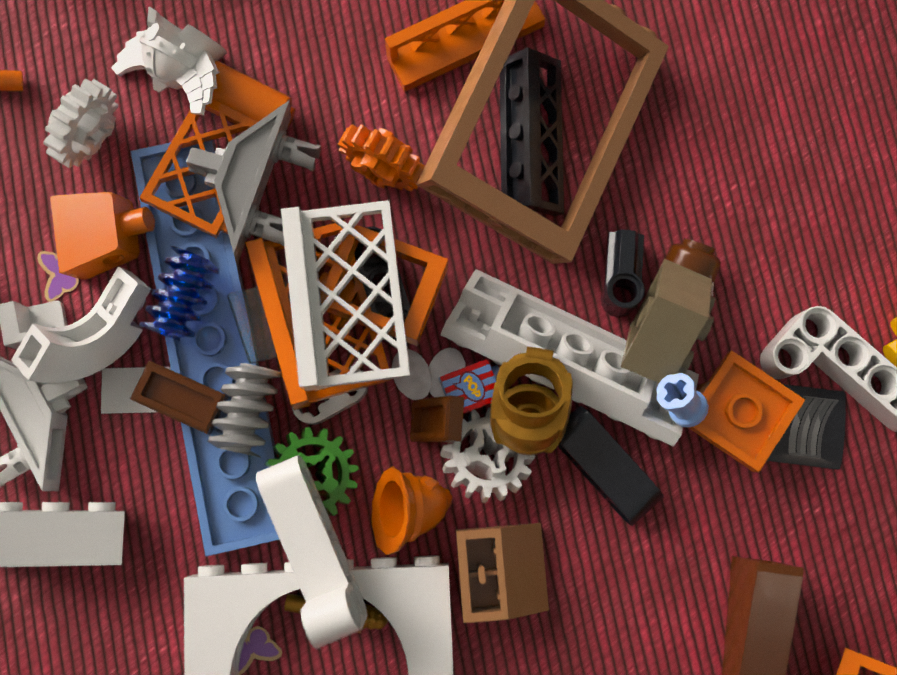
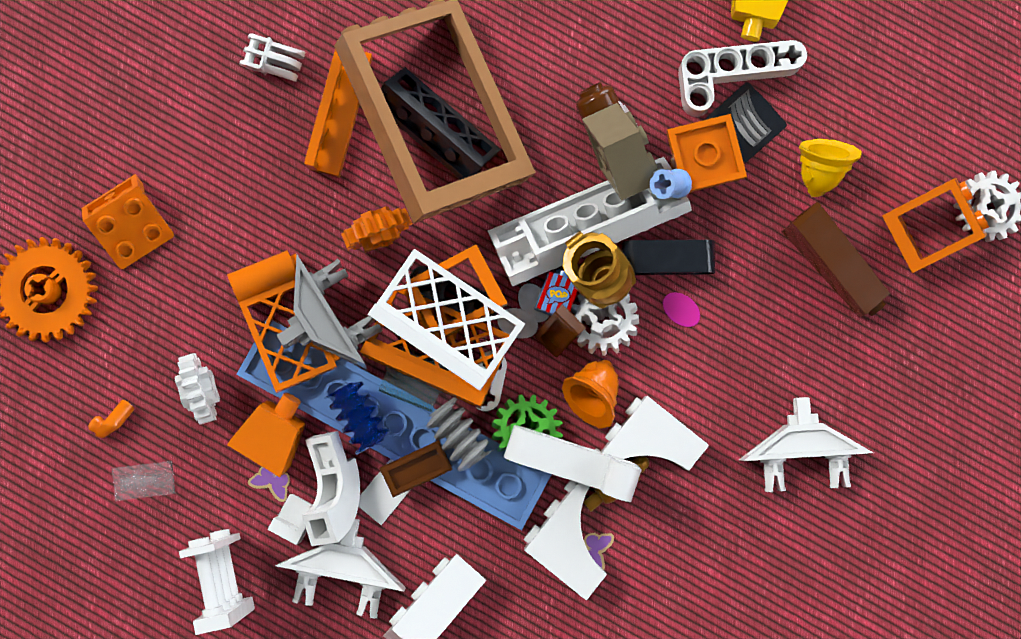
camera: 45 degrees left, 5 degrees up
white helmet [111,7,227,115] -> none
medium nougat slope [456,523,549,623] -> none
black piece [601,229,645,318] -> none
none -> dark pink sticker [663,292,700,327]
none -> yellow piece [799,139,862,197]

